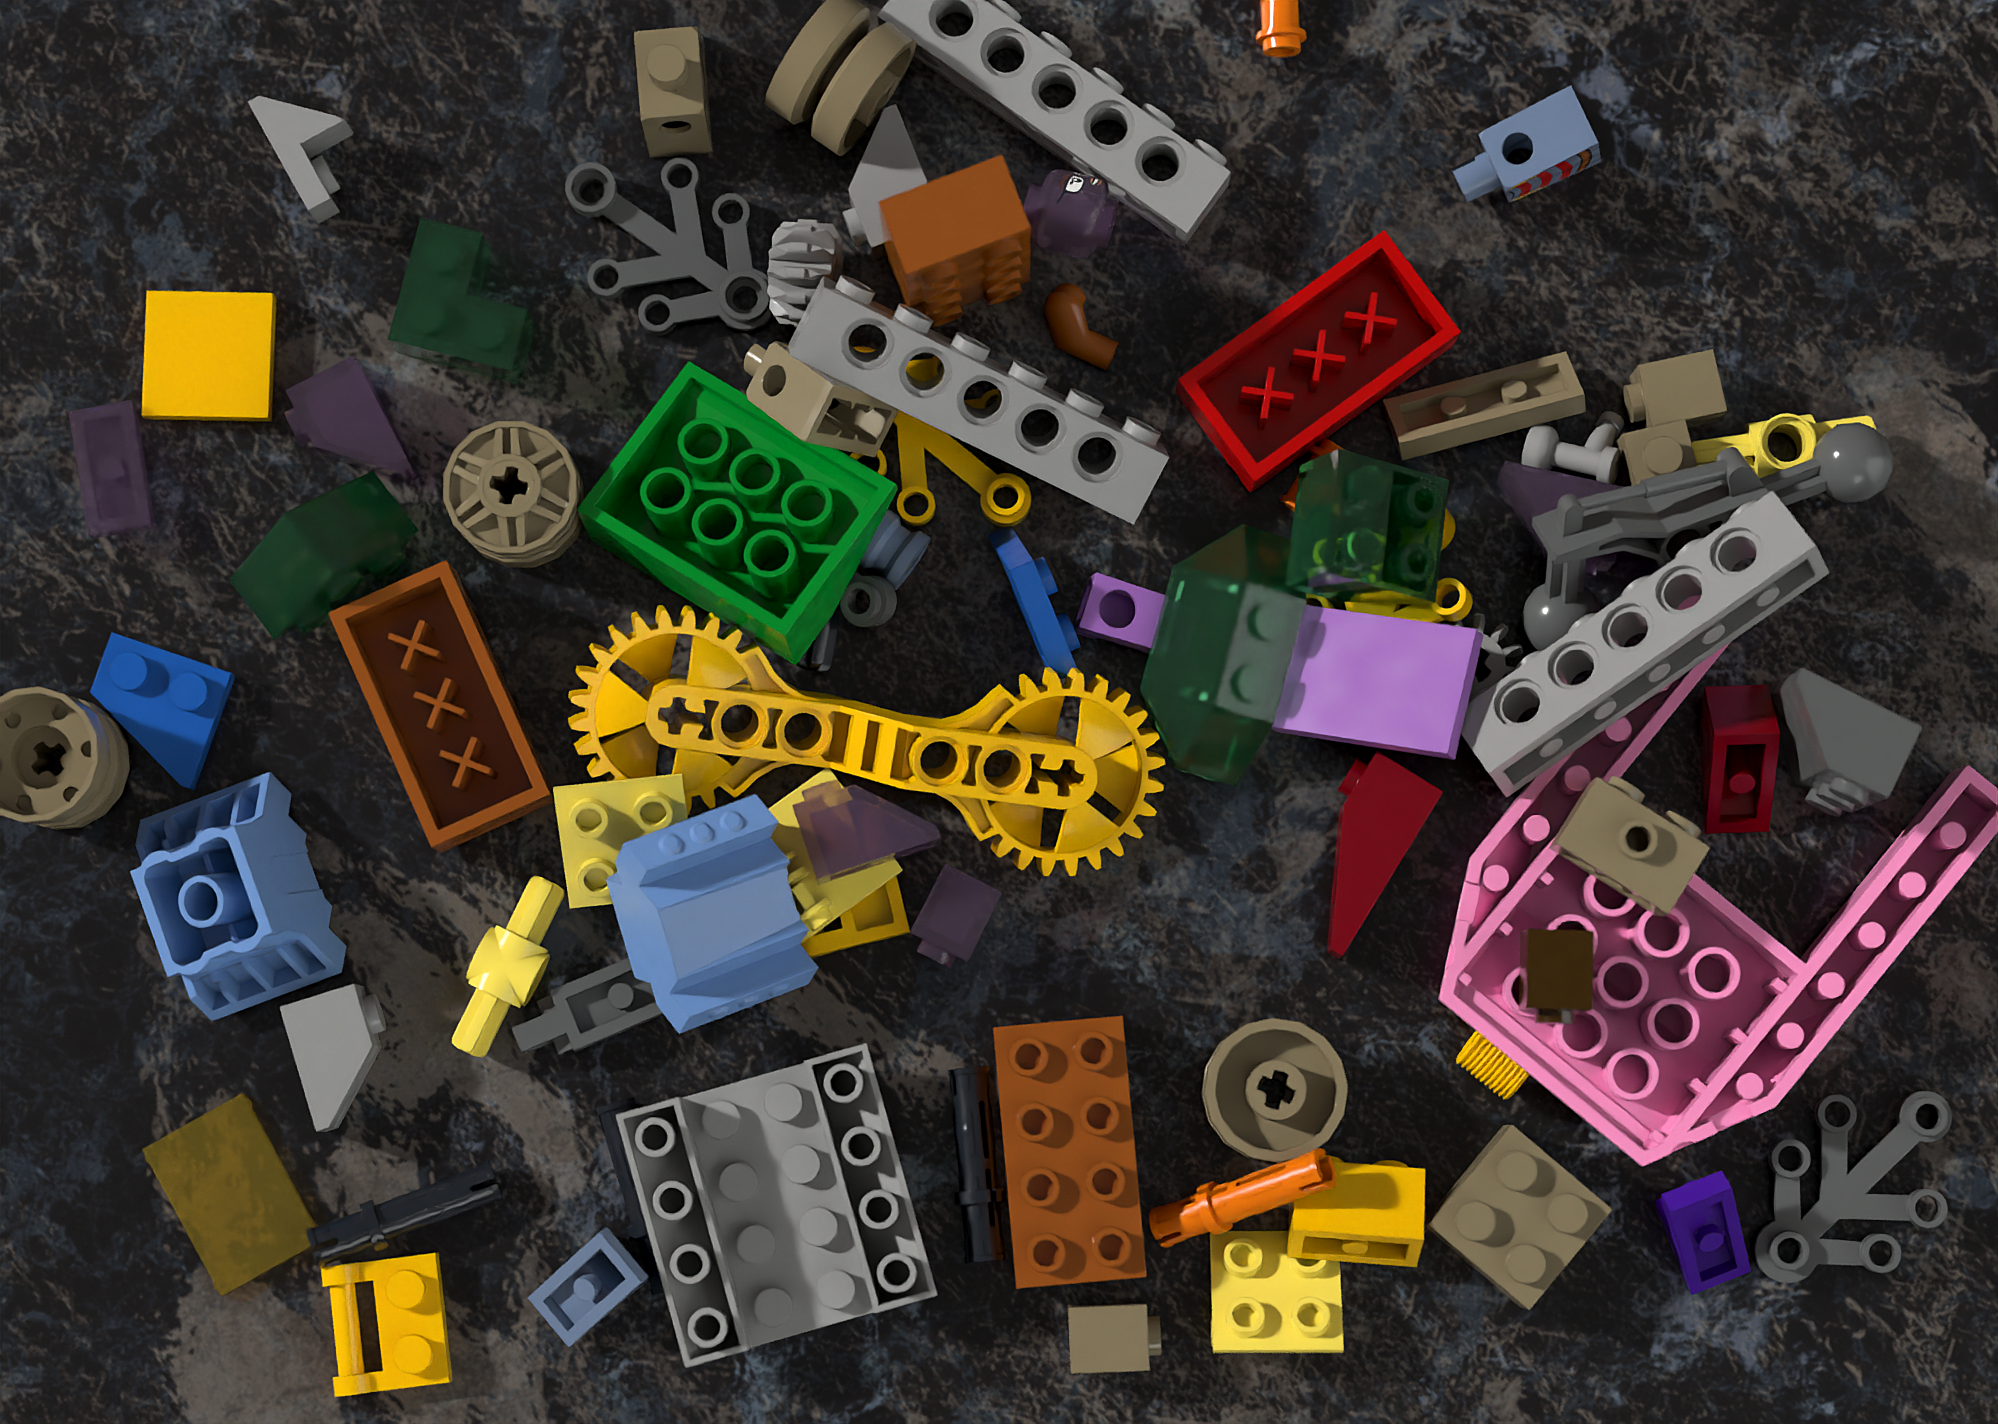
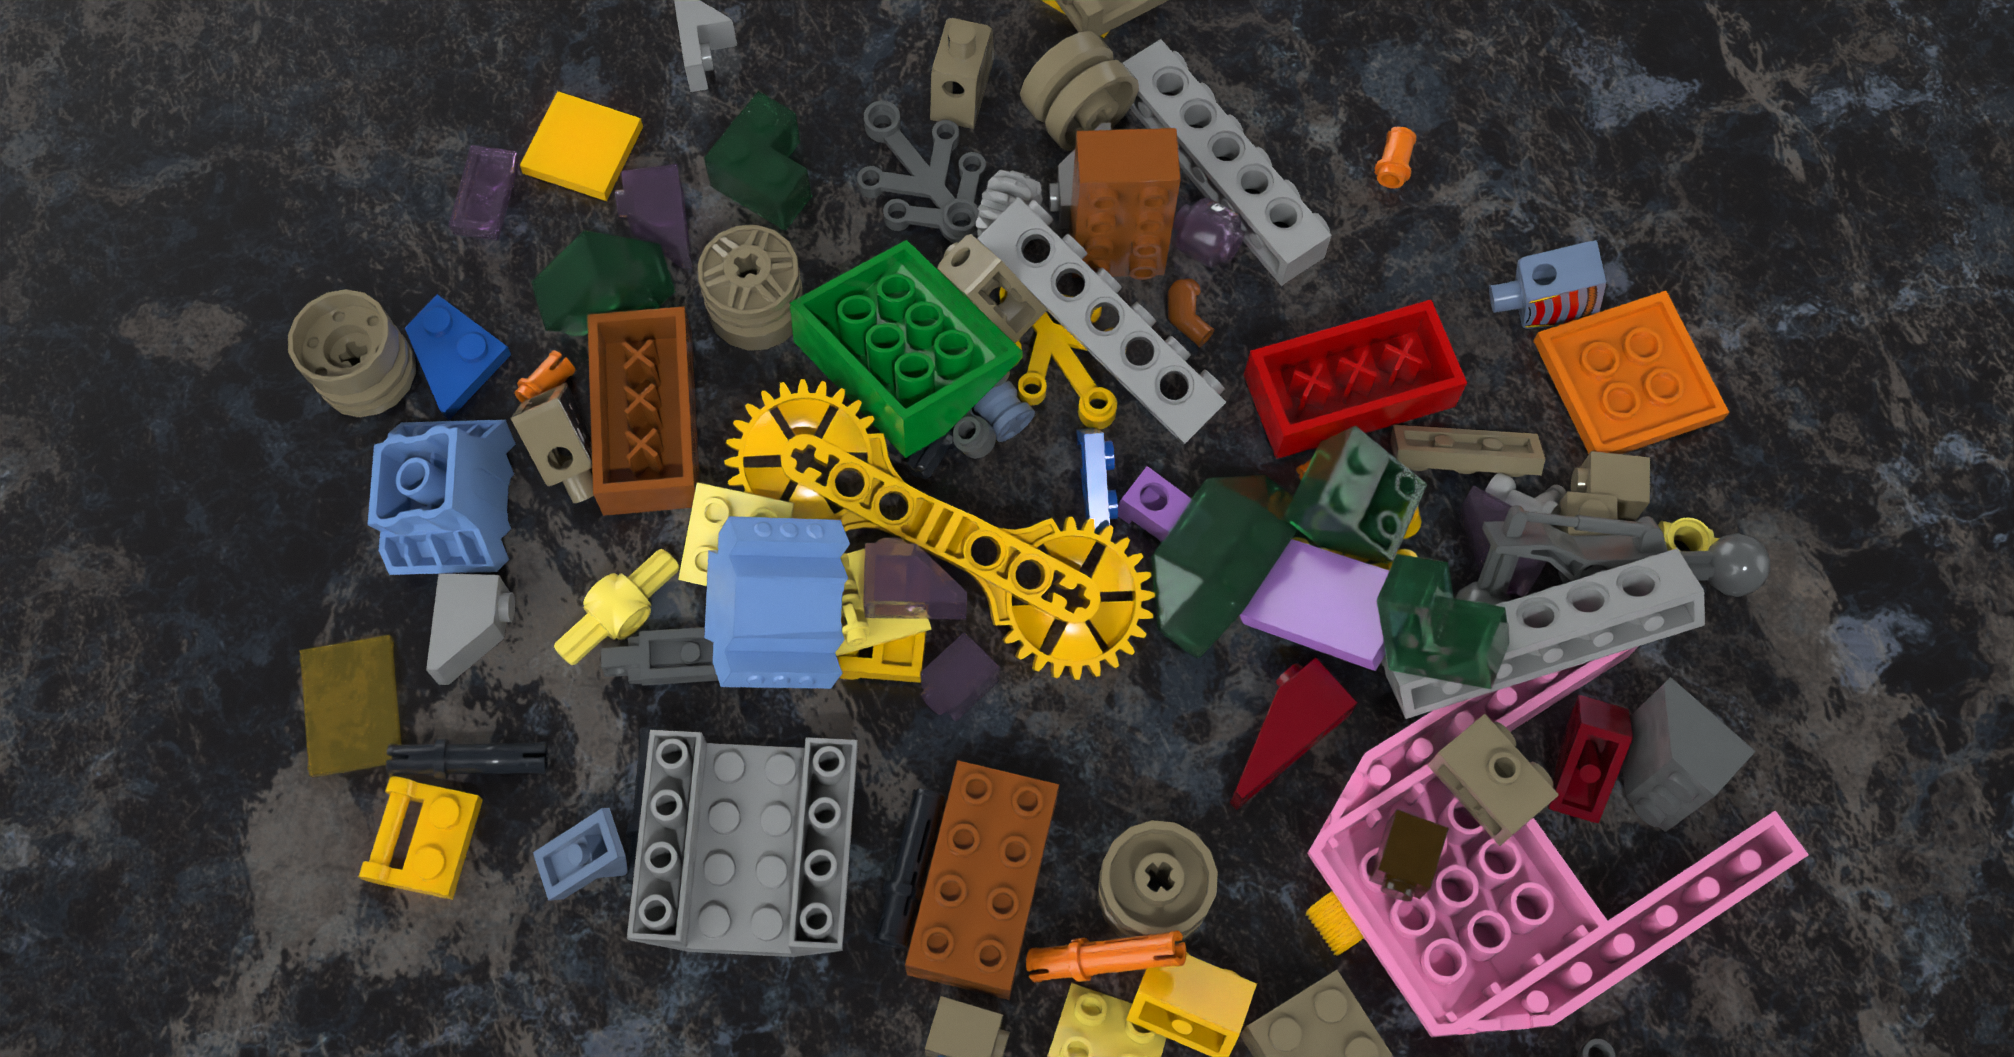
camera: 15 degrees right, 15 degrees down
none -> dark tan torso [511,383,594,503]
none -> orange pin [514,350,576,403]
none -> clear green brick [1376,554,1510,690]
none -> orange plate [1533,291,1729,454]

